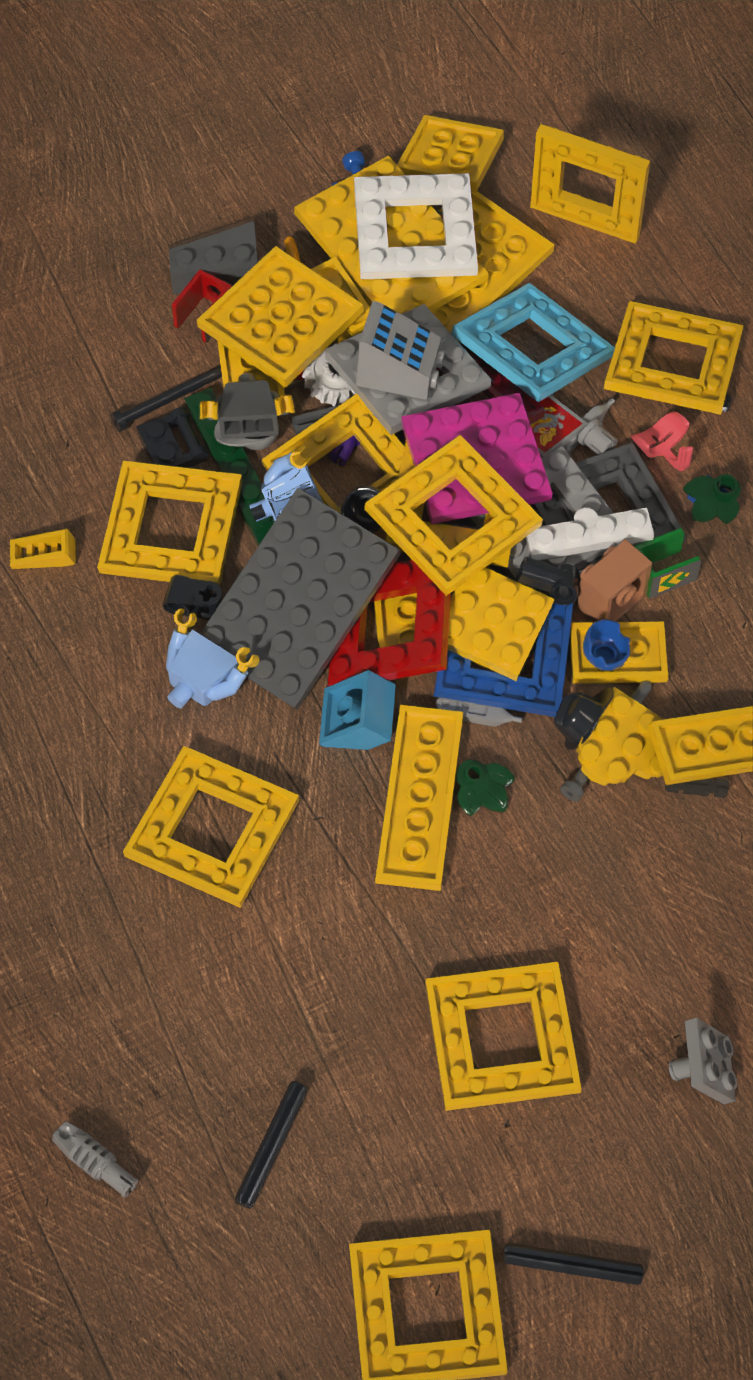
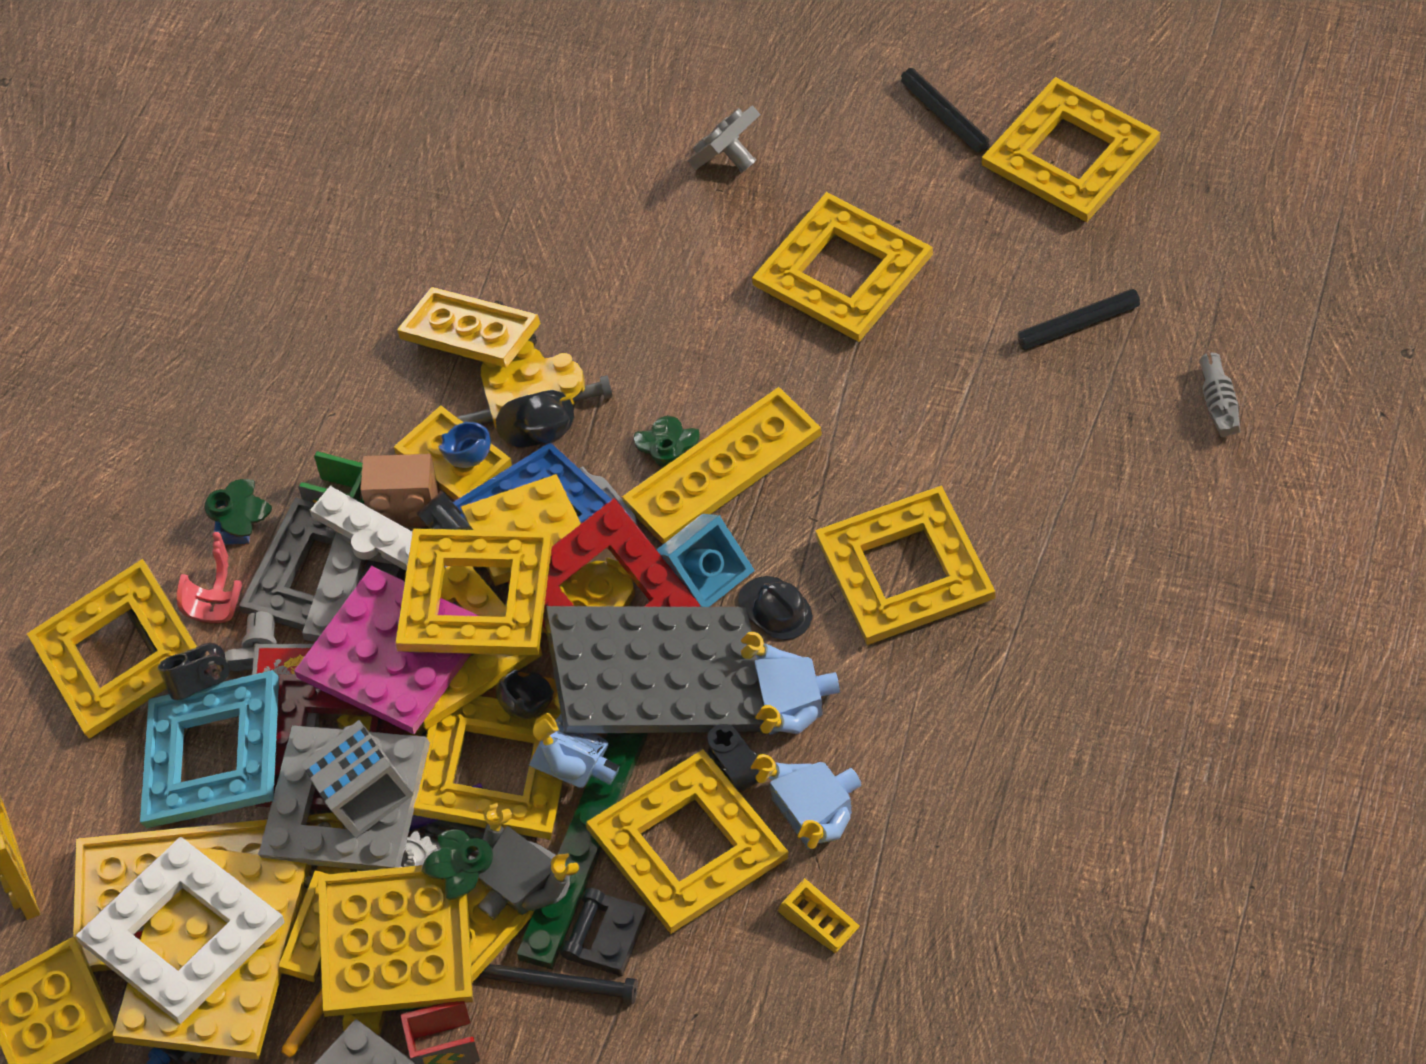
camera: 130 degrees left, 5 degrees down
none -> black piece [158,642,230,700]
none -> dark green plate [422,829,493,900]
none -> black piece [738,576,813,640]
none -> light blue torso [750,754,861,849]

